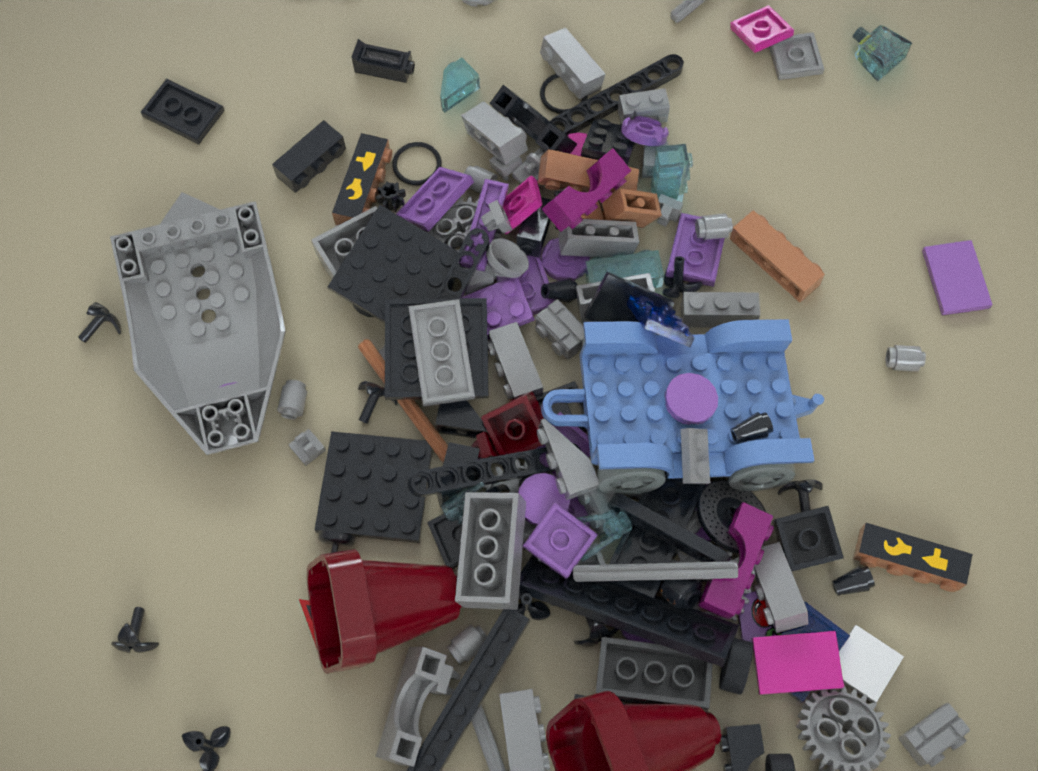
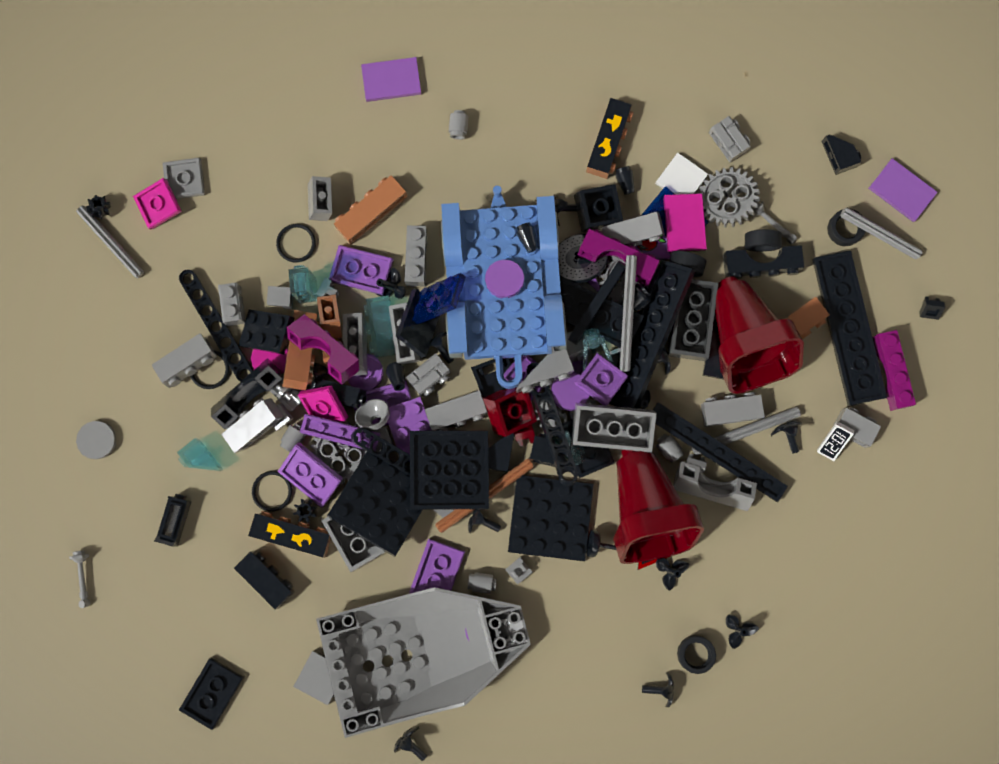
camera: 90 degrees left, 15 degrees up
light grey tile [408,299,475,407] -> none
light grey tile [481,200,512,234] -> none
medium lavender tile [621,116,669,146] -> none
light grey plate [681,428,710,484] -> none
light grey brick [695,213,733,240] -> none
clear light blue torso [852,25,912,81] -> none
none -> black tyre [276,224,316,263]
none -> light grey brick [308,176,332,221]
none -> medium lavender tile [409,539,465,594]
none -> black plant [656,558,690,591]
none -> black tyre [677,635,716,674]

